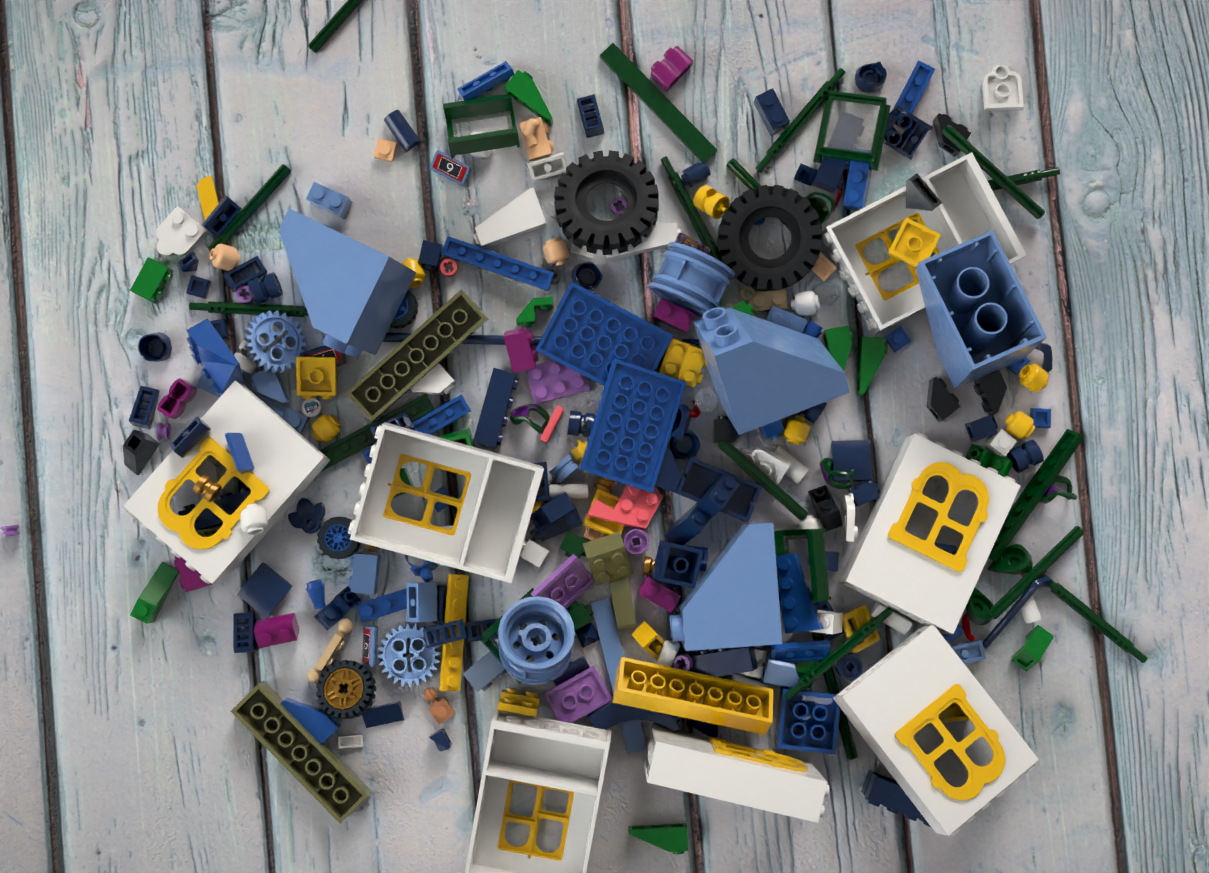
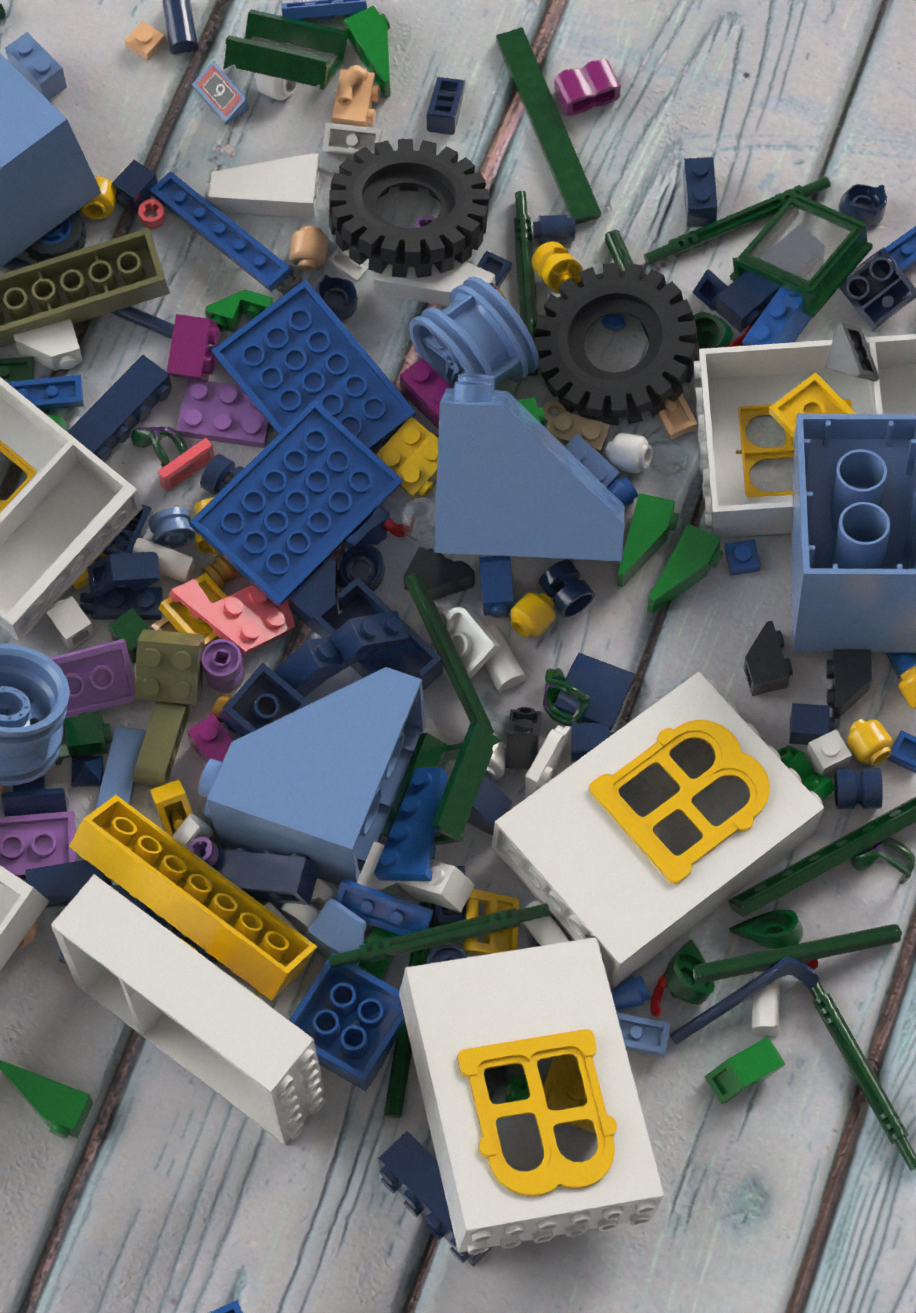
camera: 30 degrees right, 20 degrees down
none -> dark blue tile [477,250,512,289]

